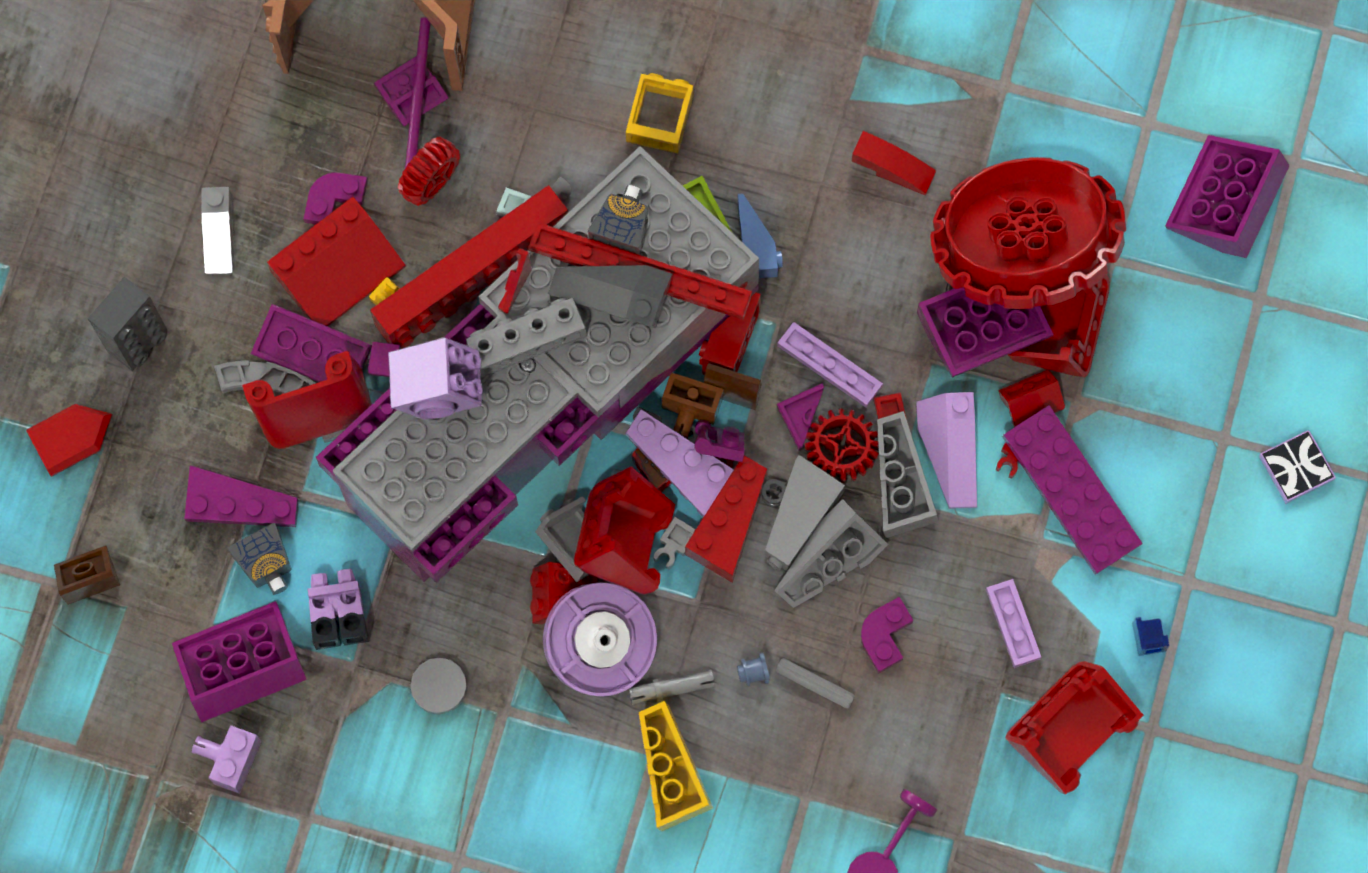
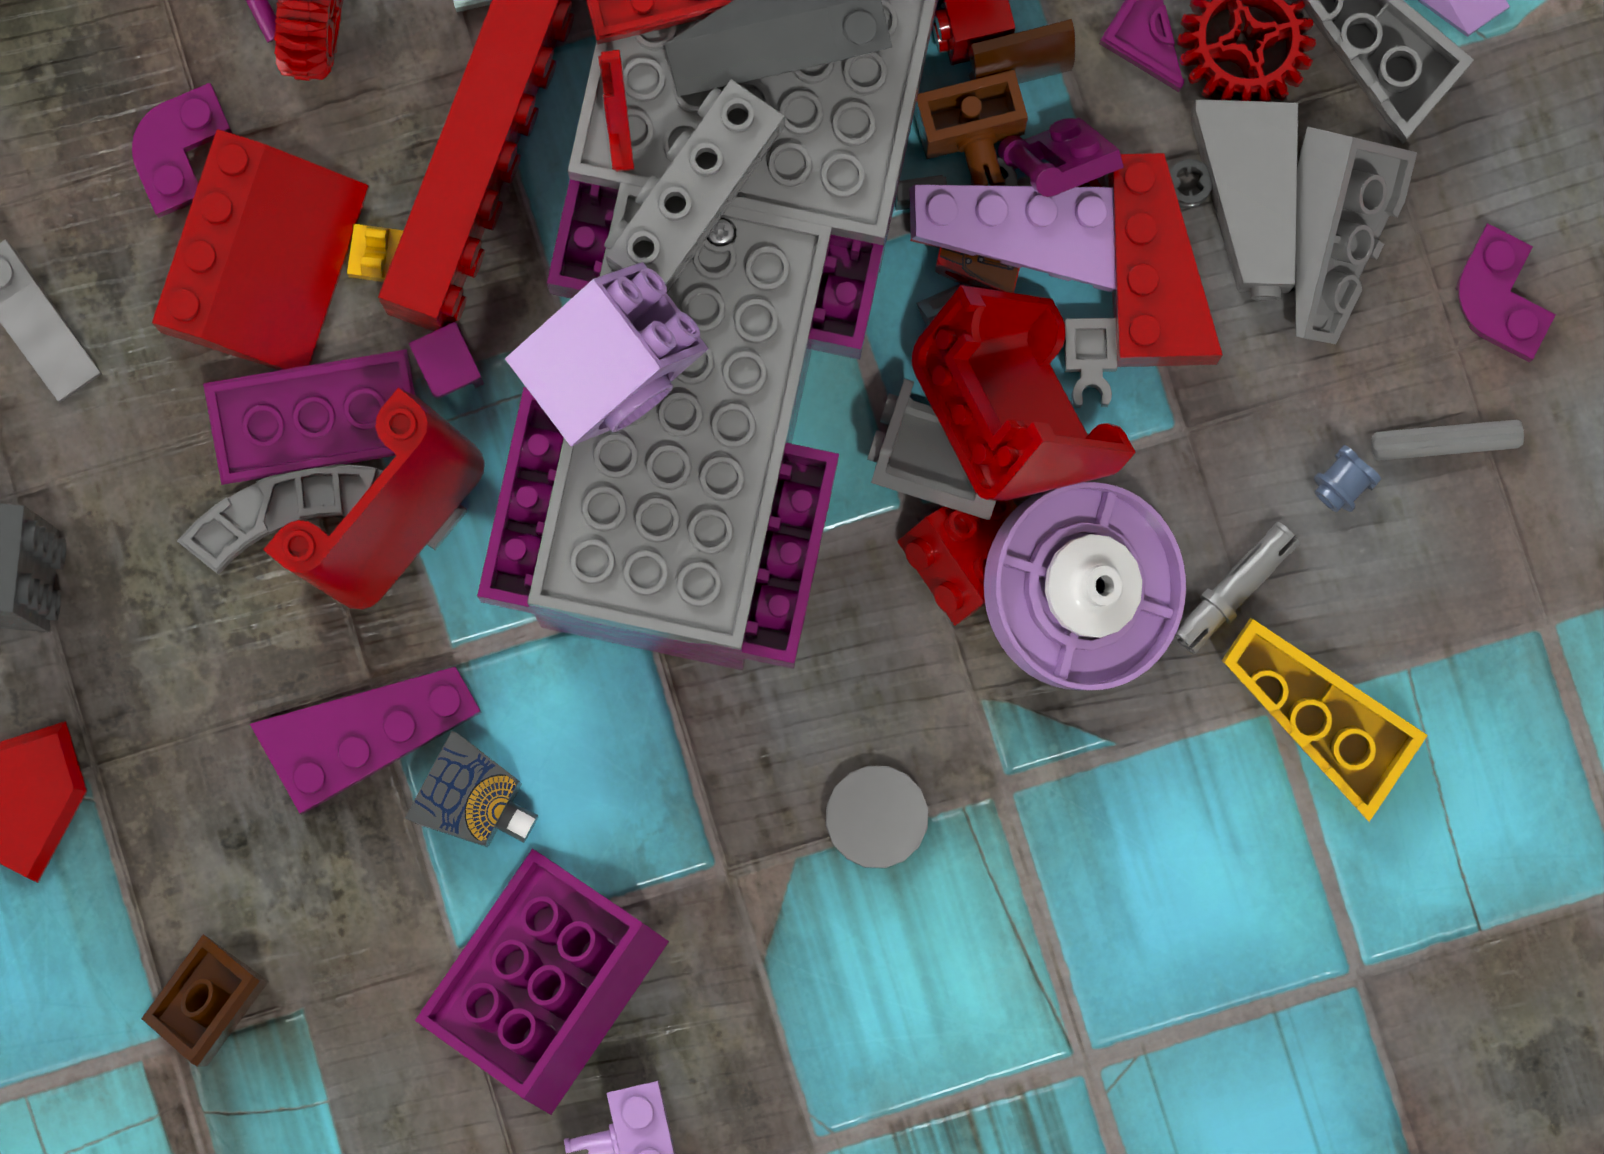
camera: 40 degrees left, 10 degrees up
hips [308,569,369,650] -> none

